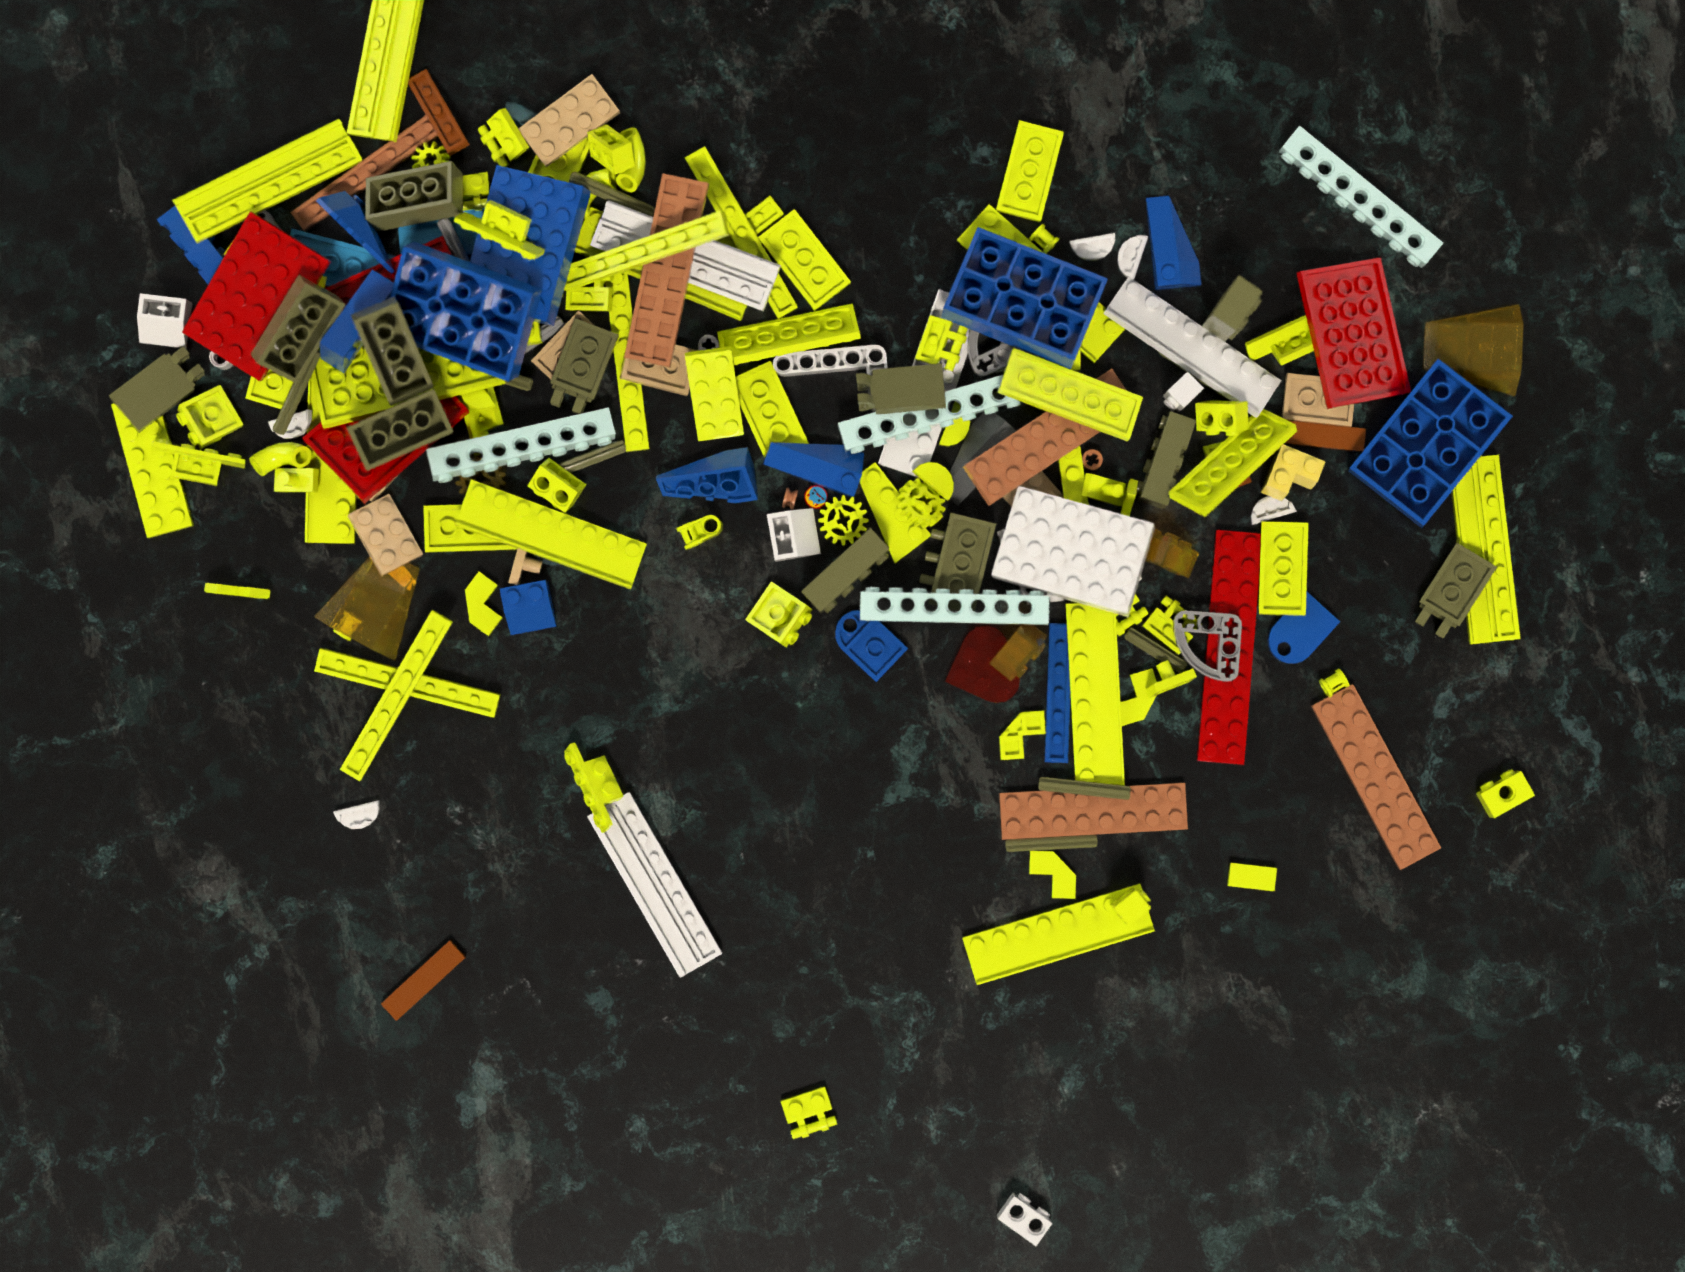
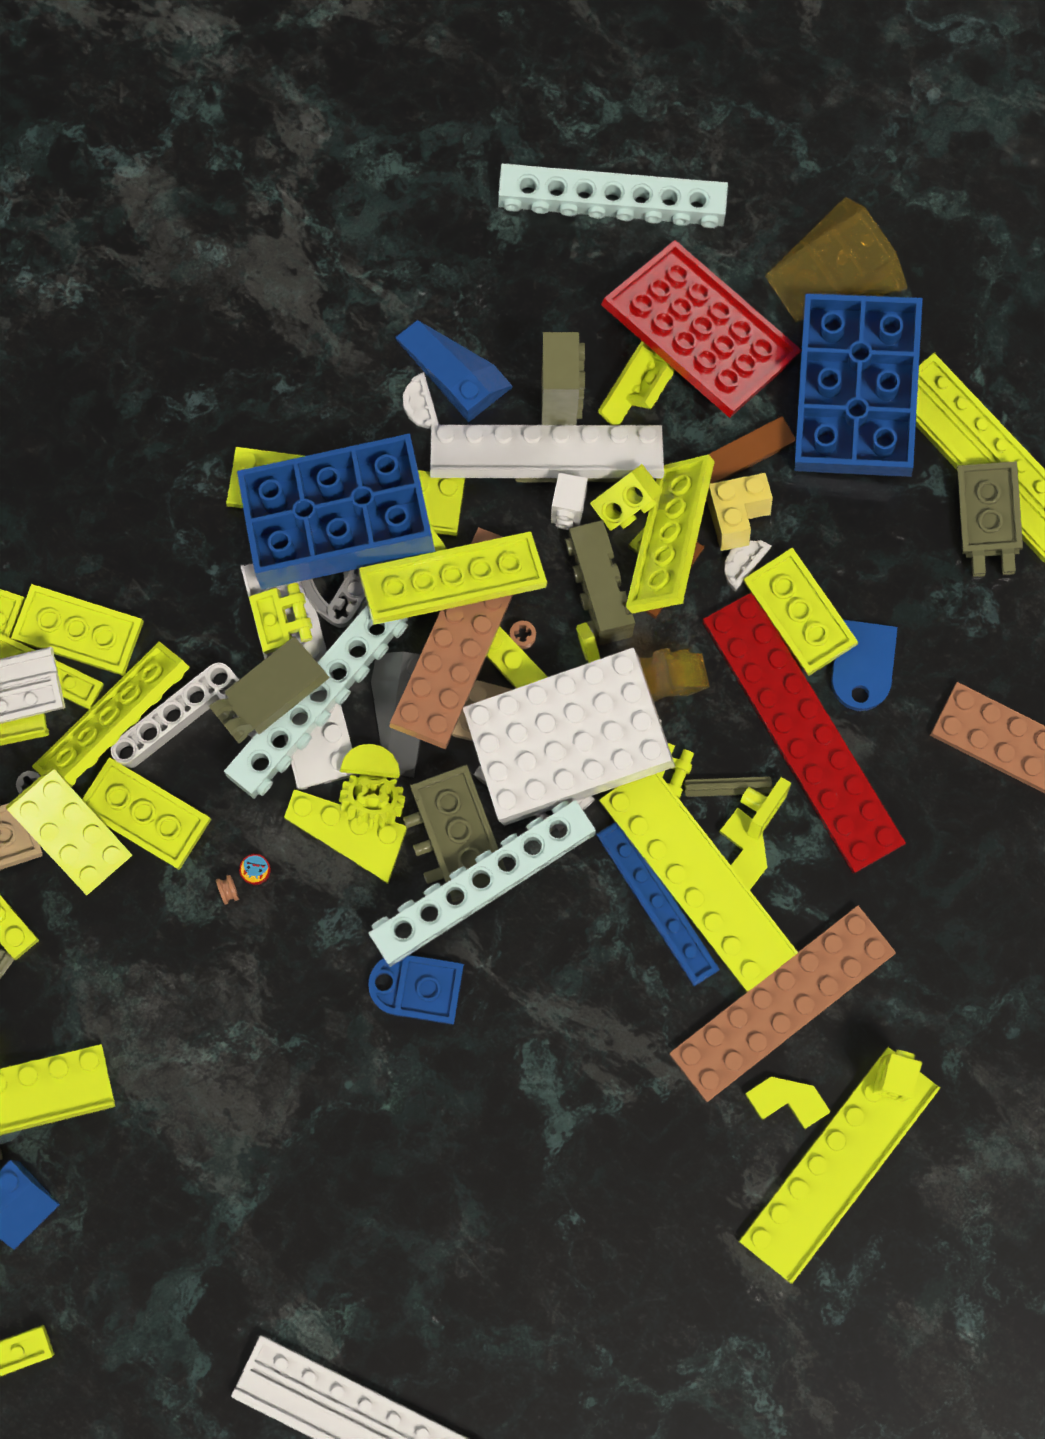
camera: 35 degrees left, 10 degrees down
neon yellow bracket [564,742,624,833] -> none
blue wedge [656,447,758,503] -> none
neon yellow piece [676,515,723,550] -> none
neon yellow plate [745,582,813,648] -> none
blue wedge [763,442,864,497] -> none
white slope [767,508,821,562] -> none
olive brick [801,528,890,614] -> none
neon yellow gear [818,495,869,546] -> none
neon yellow tile [939,401,970,447] -> none
clear red plate [945,626,1020,703] -> none
clear yellow brick [989,624,1047,681] -> none
neon yellow plate [996,120,1064,222] -> none
neon yellow tile [999,711,1046,760] -> none
olive axle [1005,835,1098,852] -> none
neon yellow bush [1029,224,1060,254] -> none
olive axle [1038,777,1131,800] -> none
white tile [1069,233,1115,261] -> none
neon yellow tile [1081,473,1126,506] -> none
neon yellow plate [1142,595,1203,655] -> none
light grey beam [1173,611,1242,682] -> none
neon yellow tile [1227,863,1277,891] -> none
tan plate [1282,373,1354,427] -> none
neon yellow bush [1319,668,1350,698] -> none

